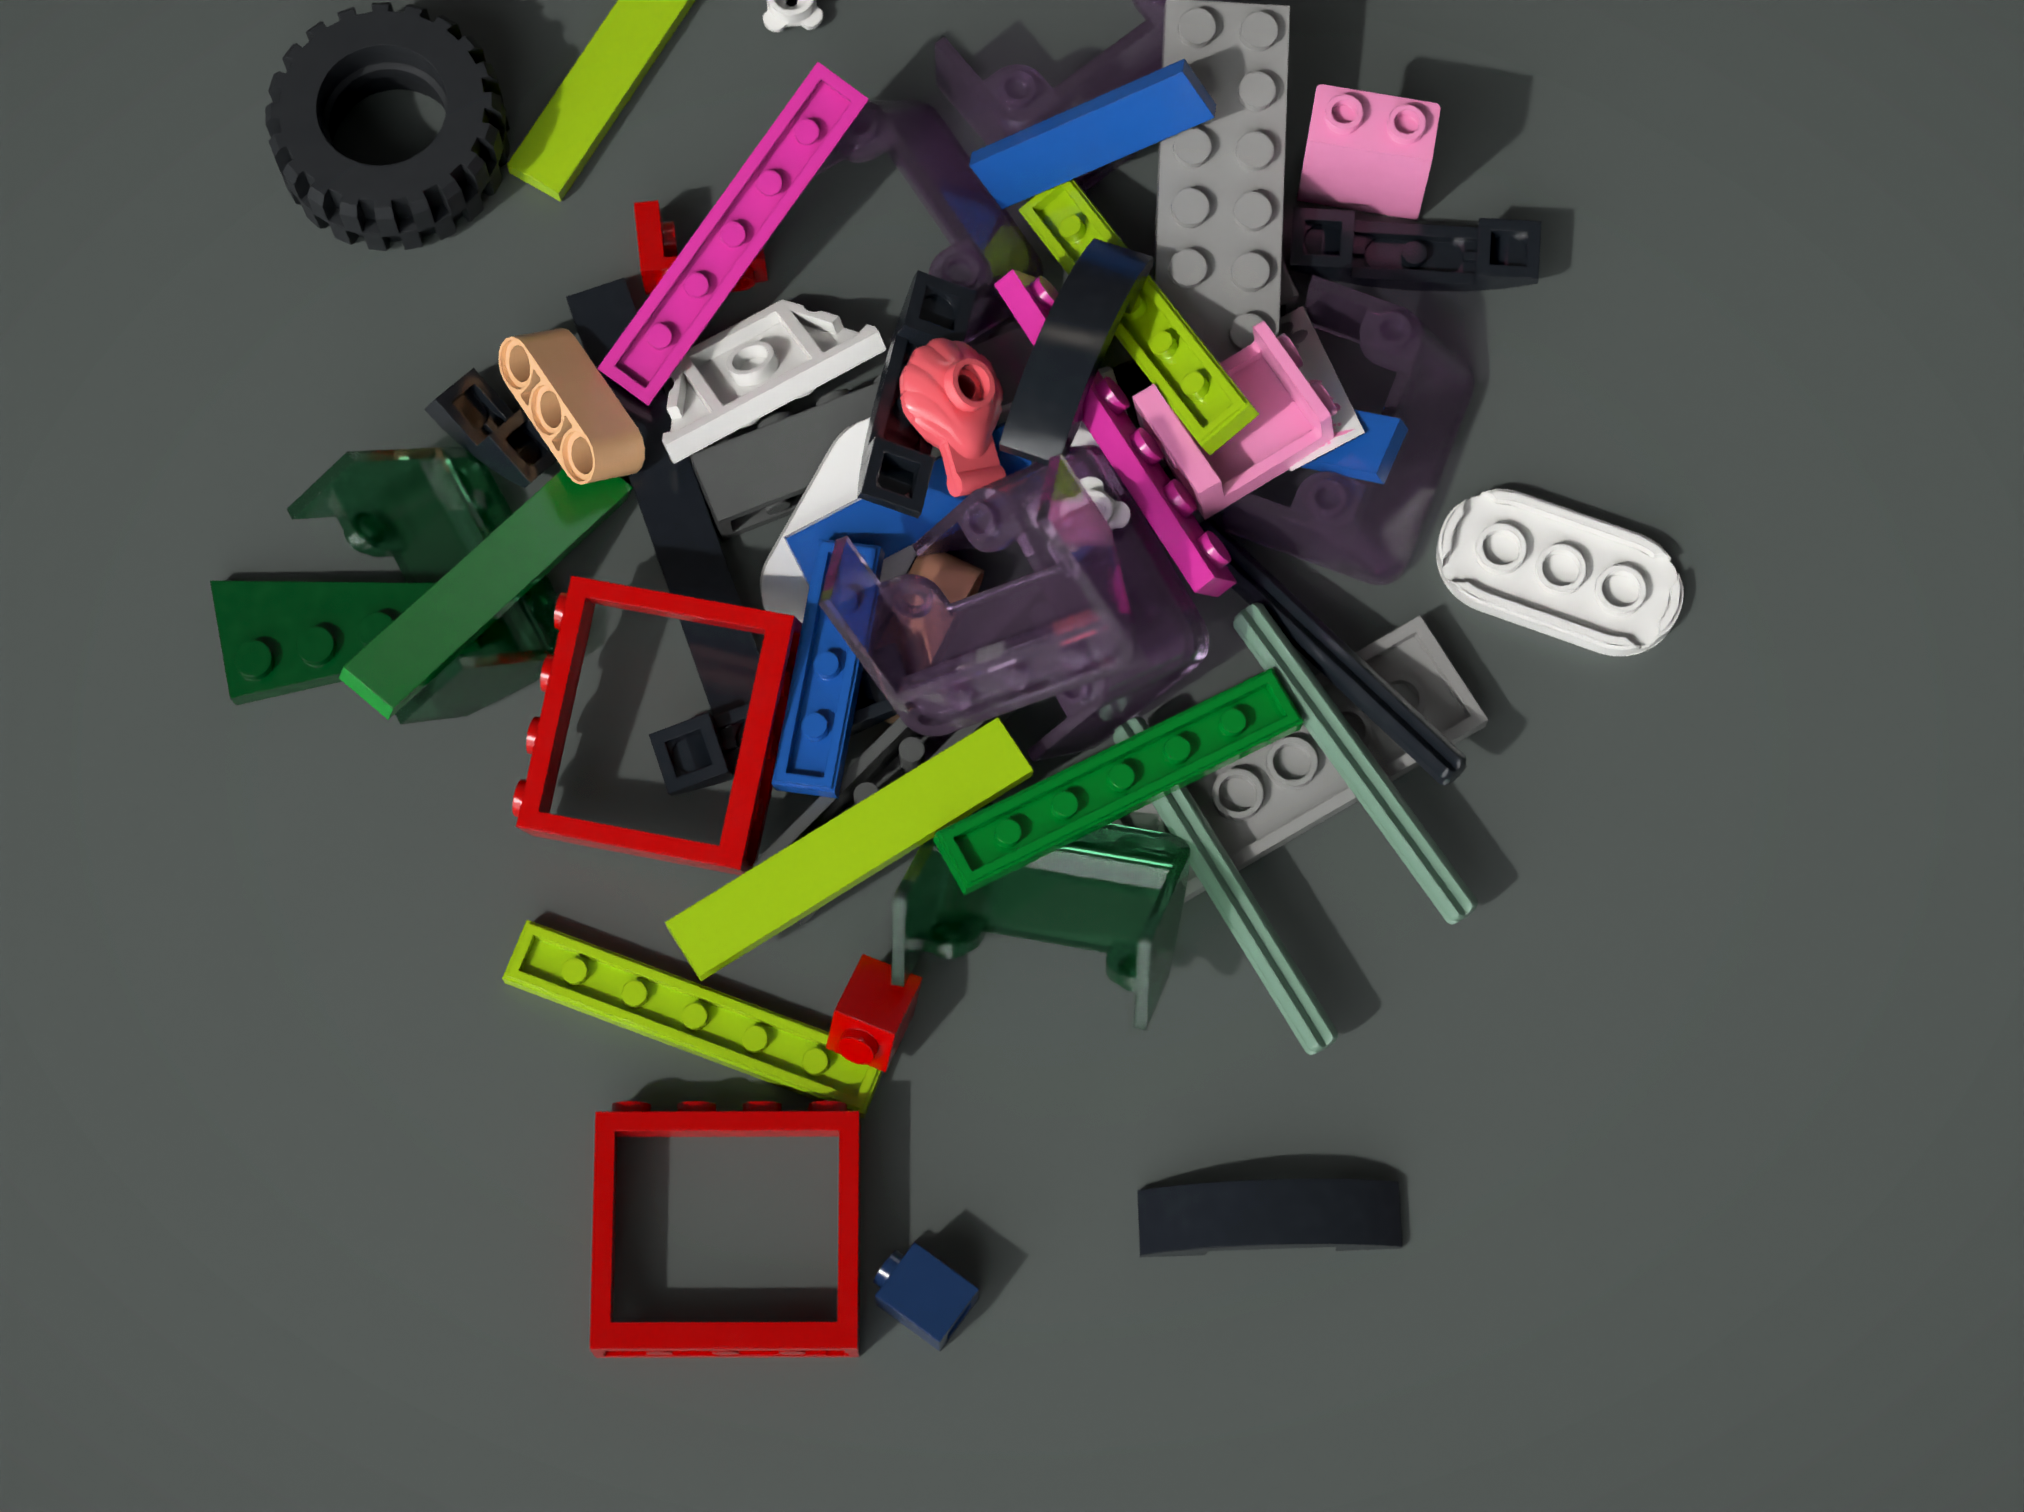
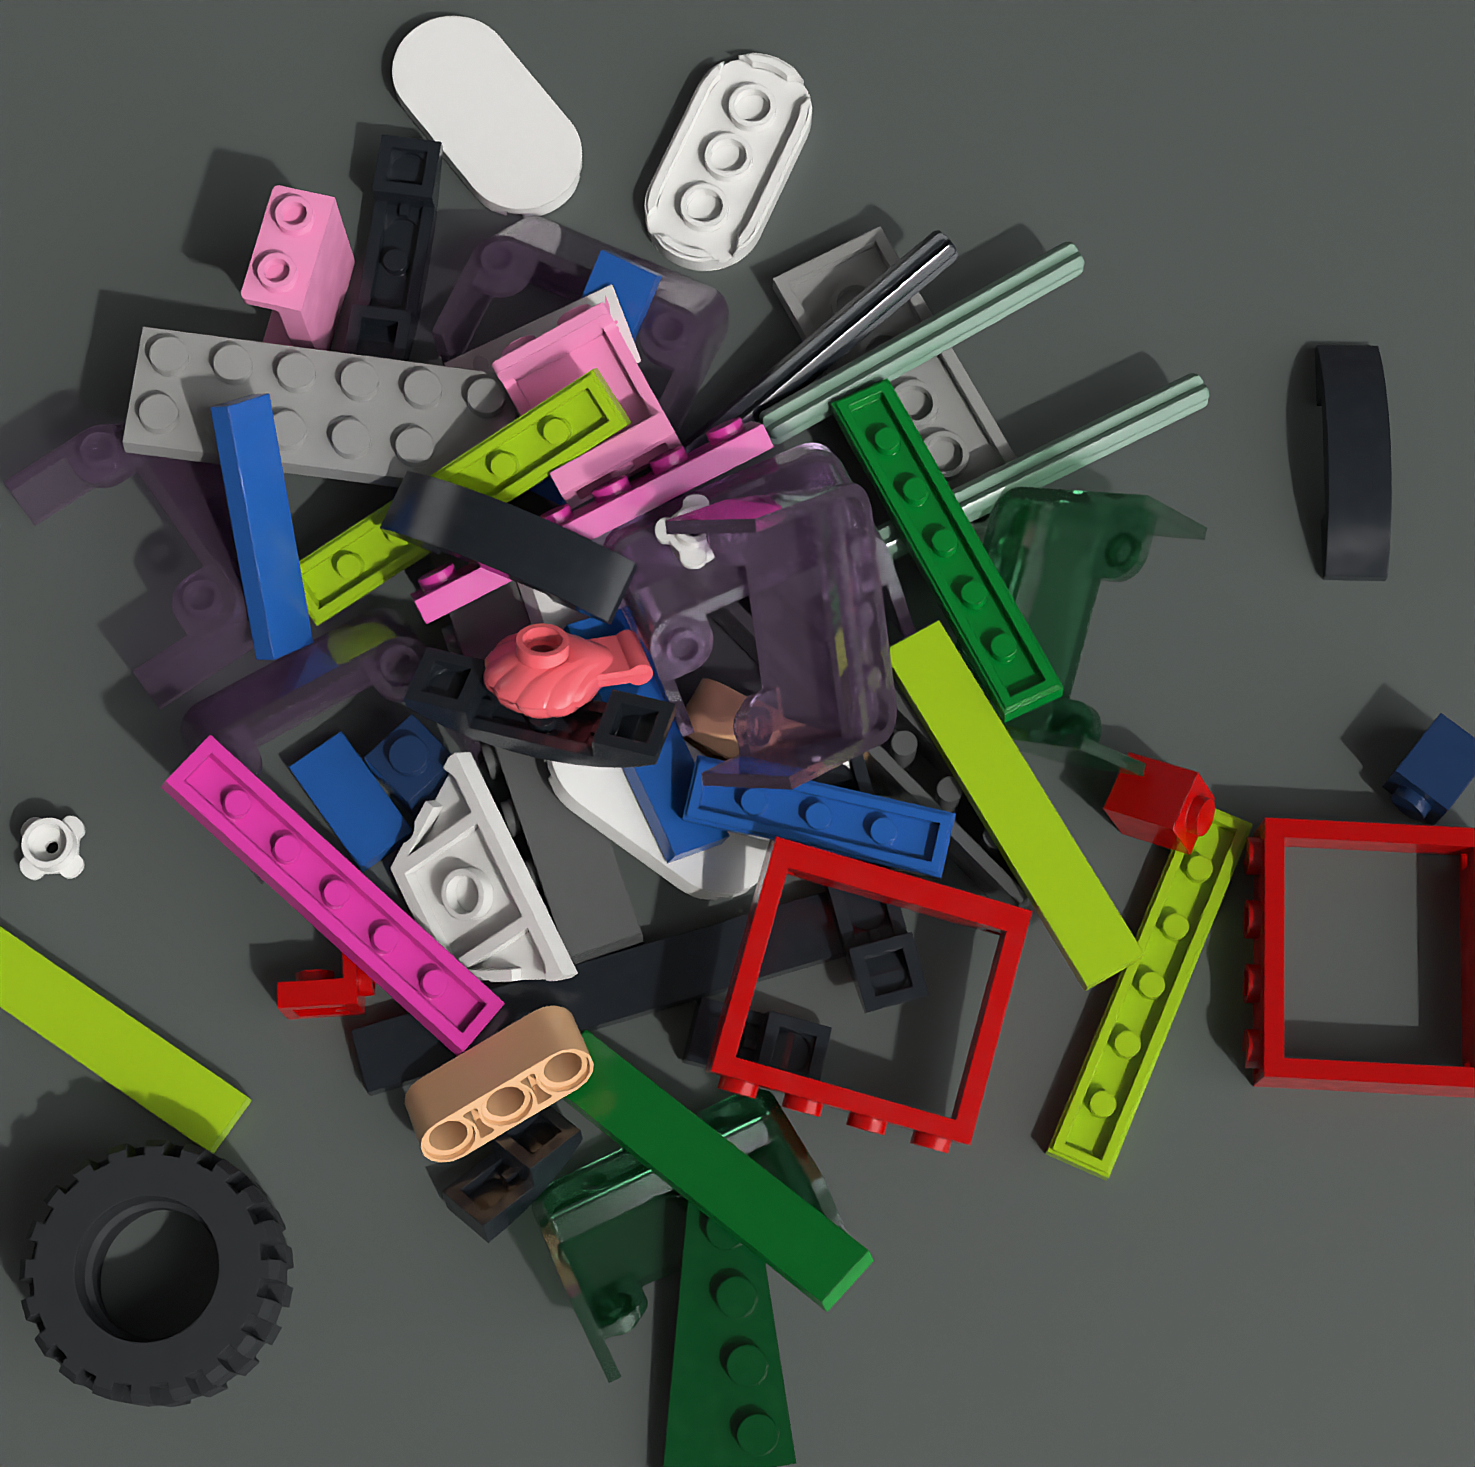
camera: 85 degrees left, 0 degrees up
none -> blue tile [289,731,413,872]
none -> dark blue brick [364,714,452,819]
none -> white tile [392,16,582,218]
none -> black slope [682,997,832,1081]

